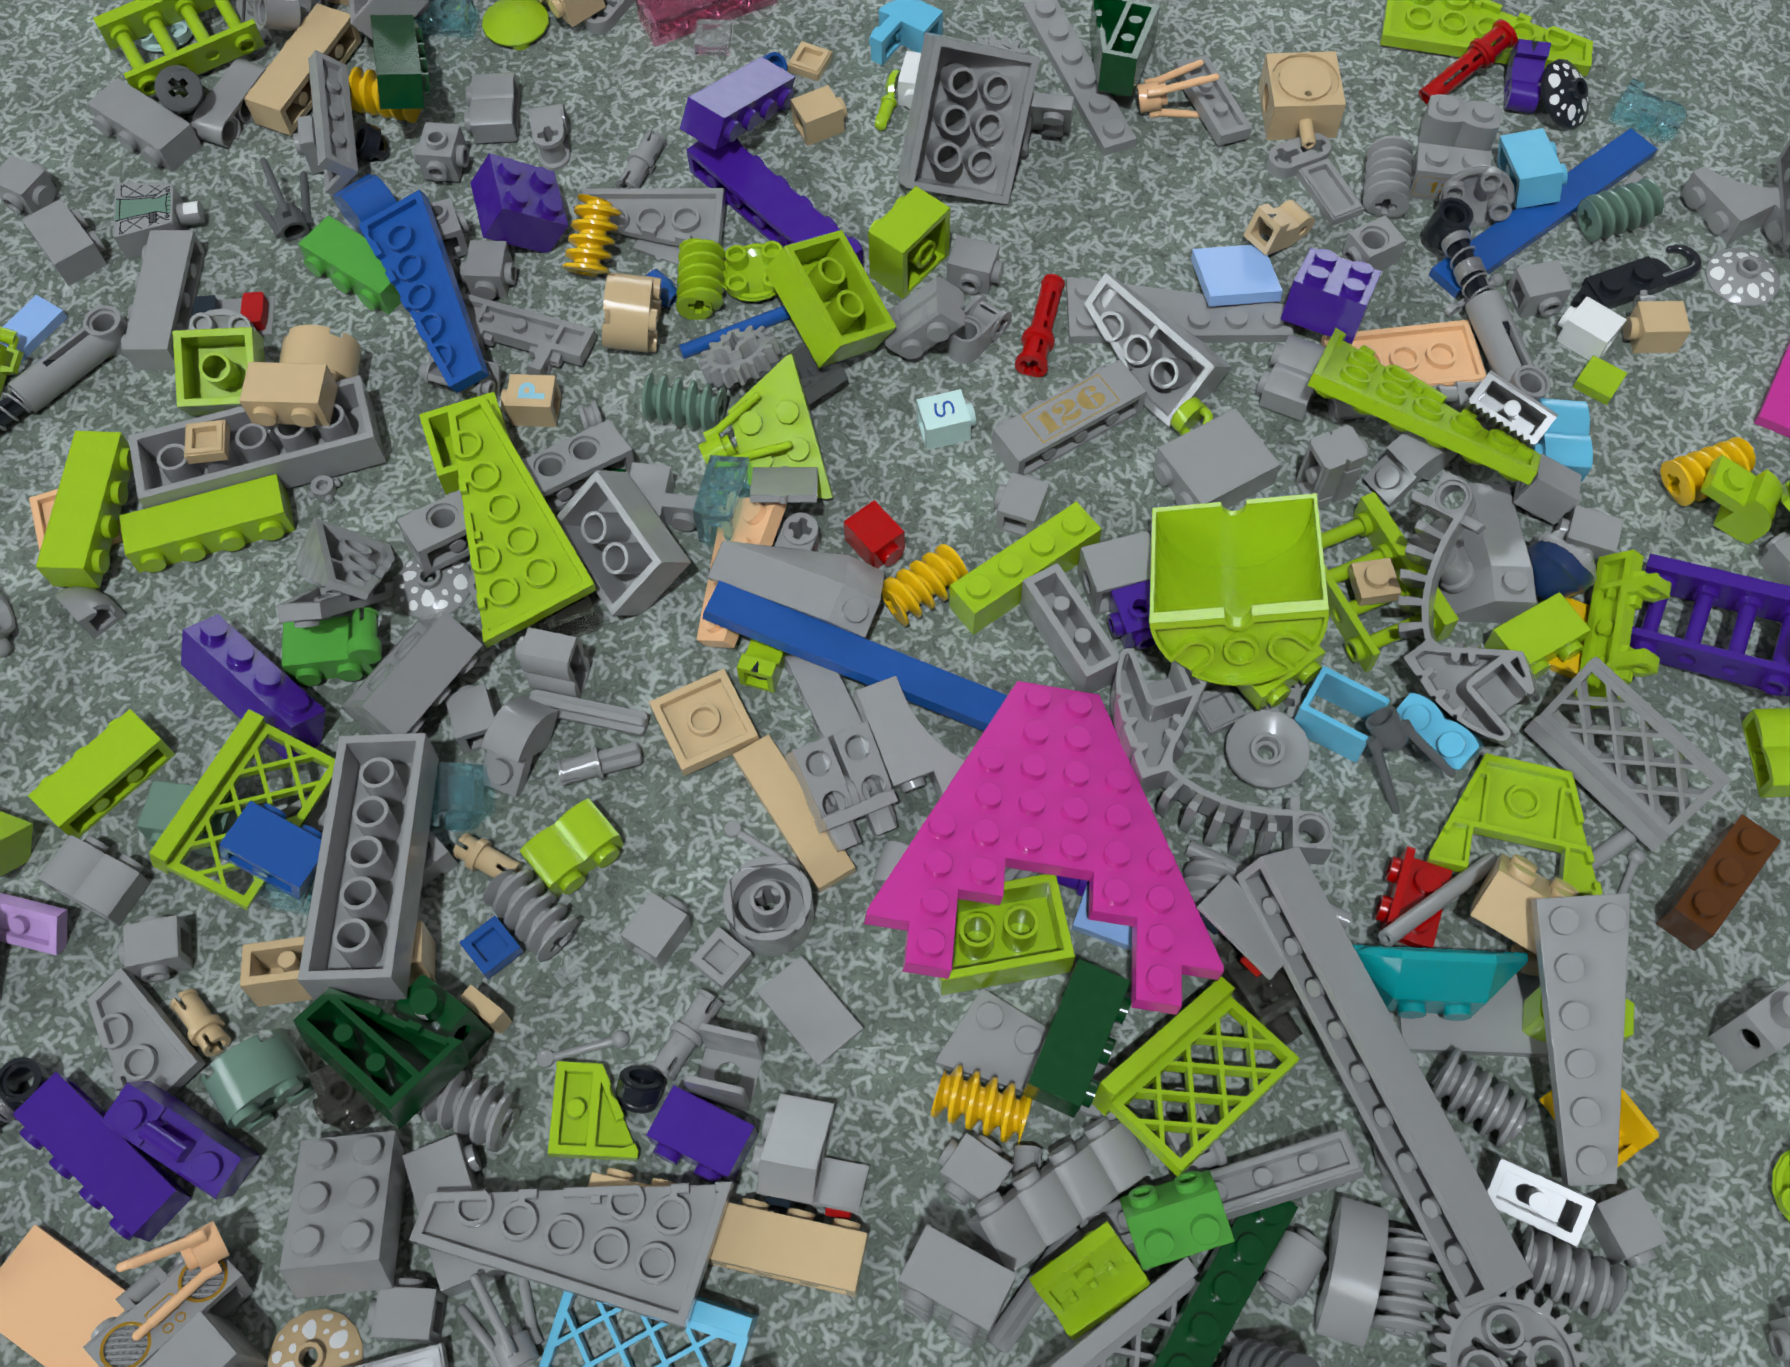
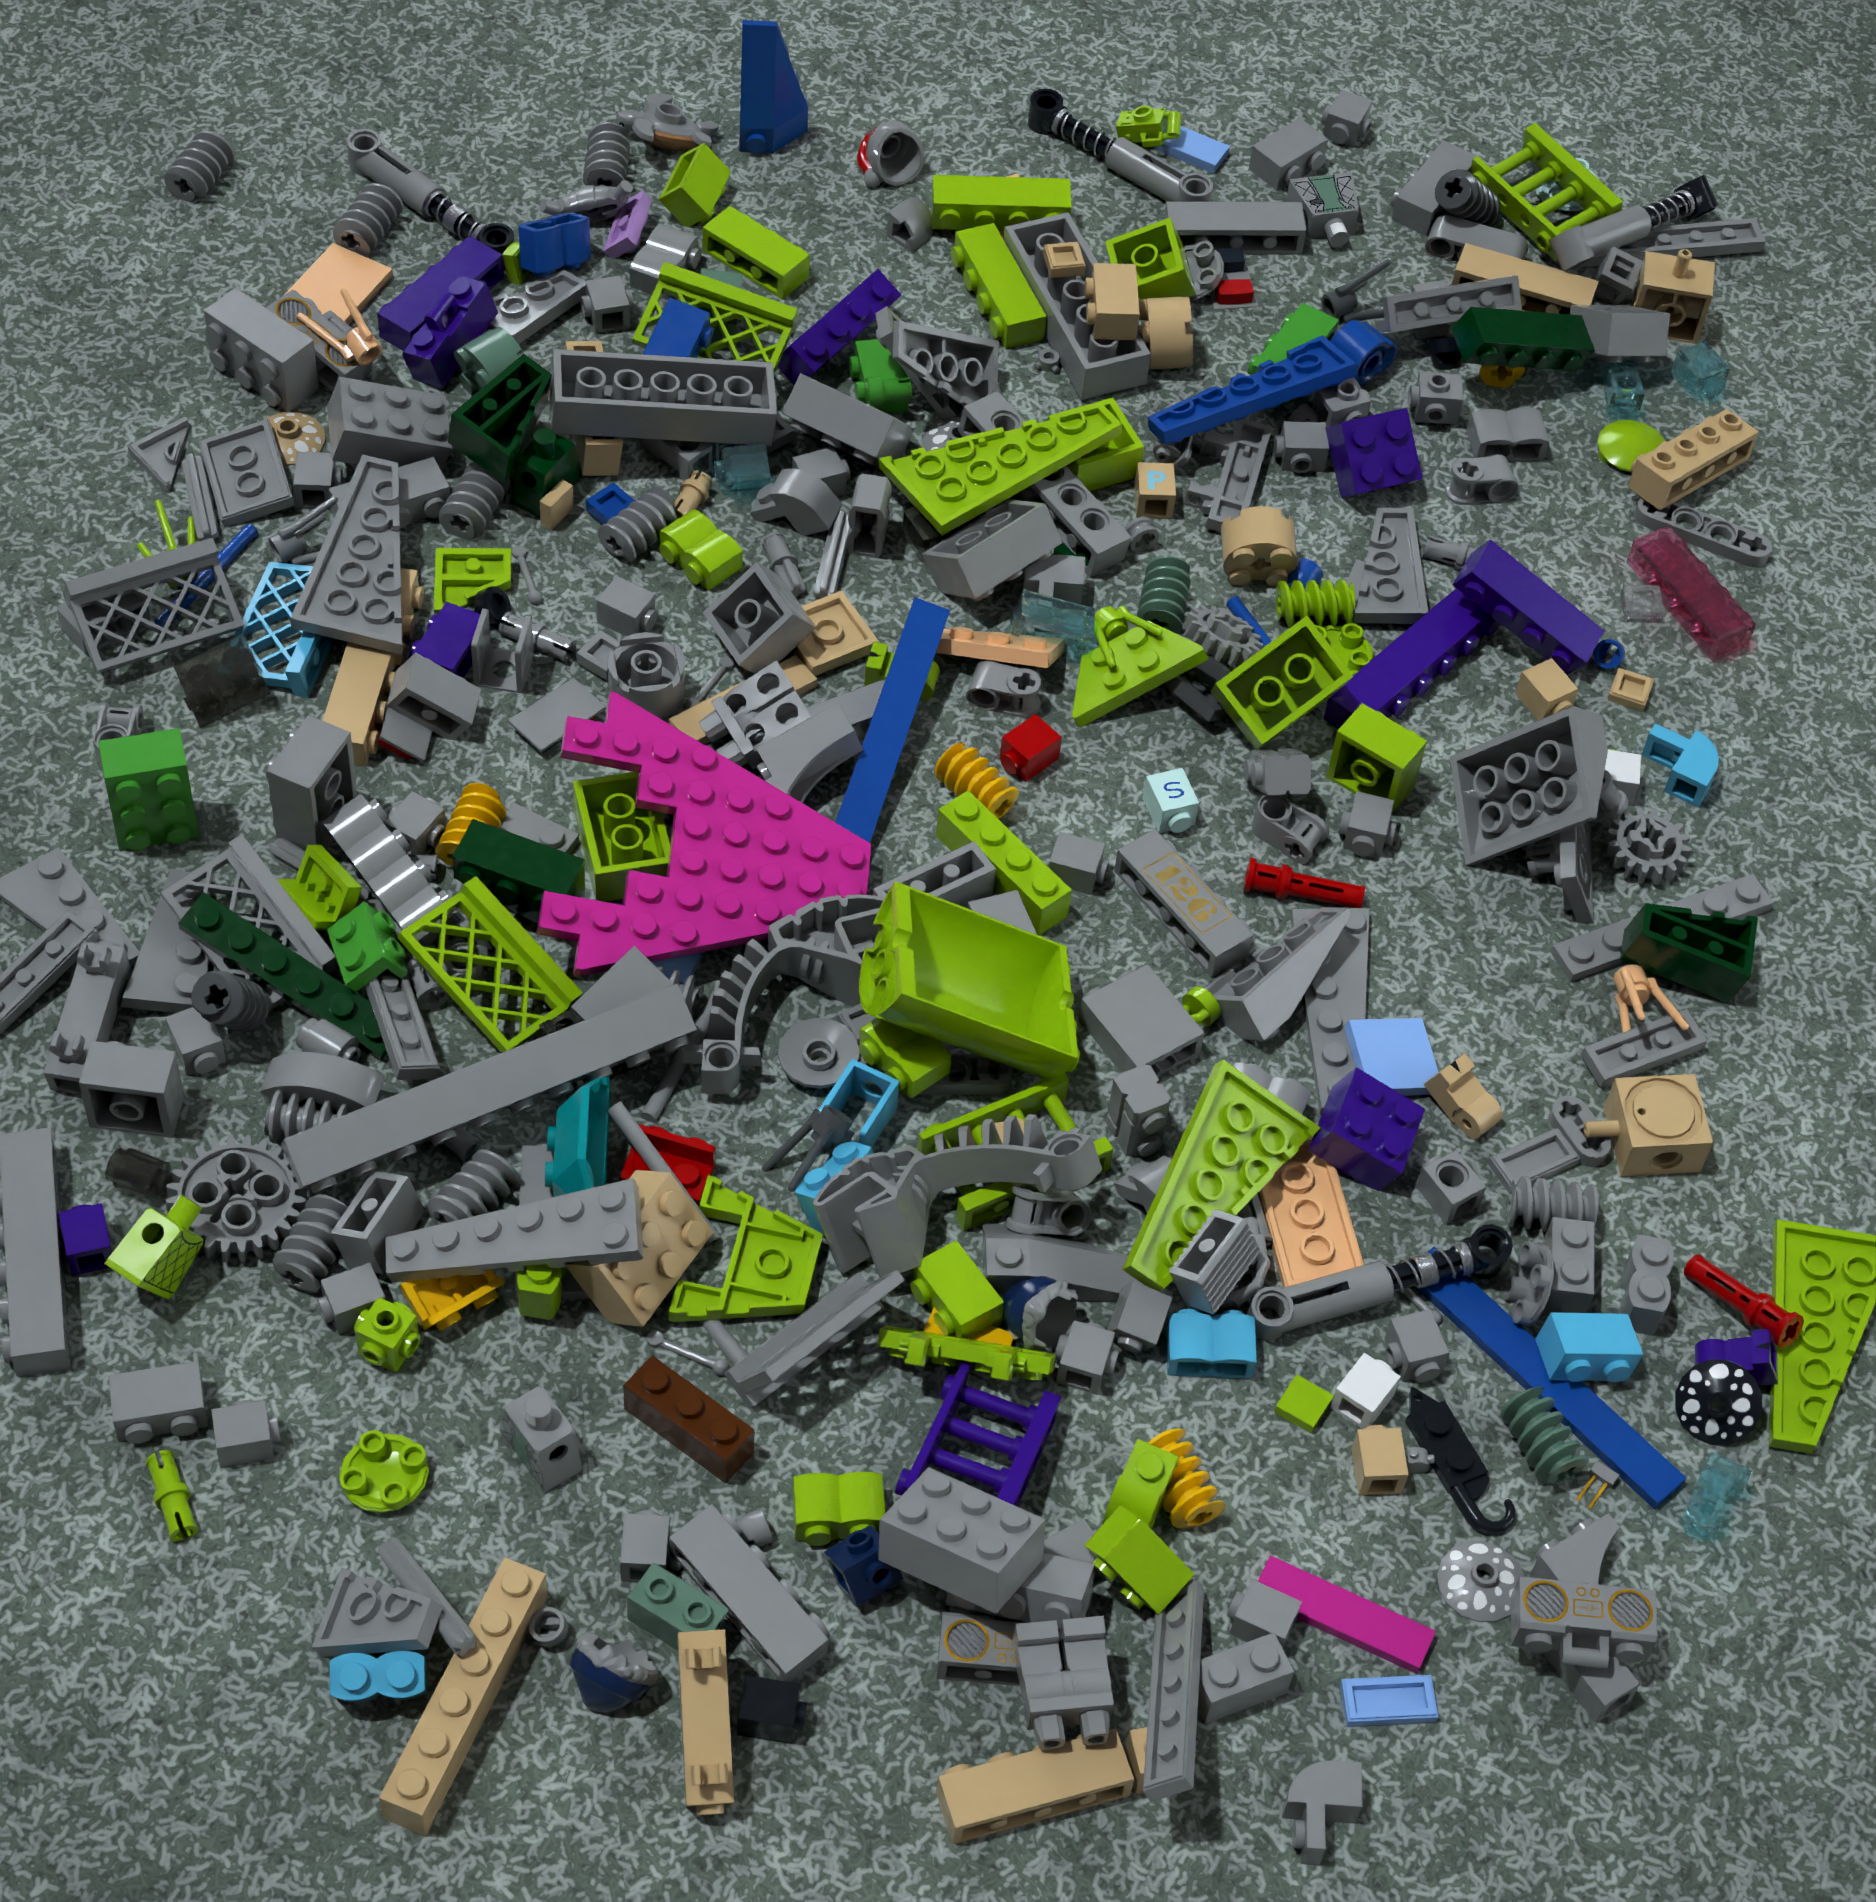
camera: 80 degrees right, 10 degrees down
tan pin [170,989,231,1057] -> none
yellow piece [562,194,622,277] -> none
light grey wedge [707,540,885,638] -> none
light grey piece [750,466,818,504] -> none
none -> lime brick [354,1297,421,1373]
none -> lime tile [502,242,531,285]
none -> blue brick [518,212,591,276]
none -> light grey brick [703,562,817,674]

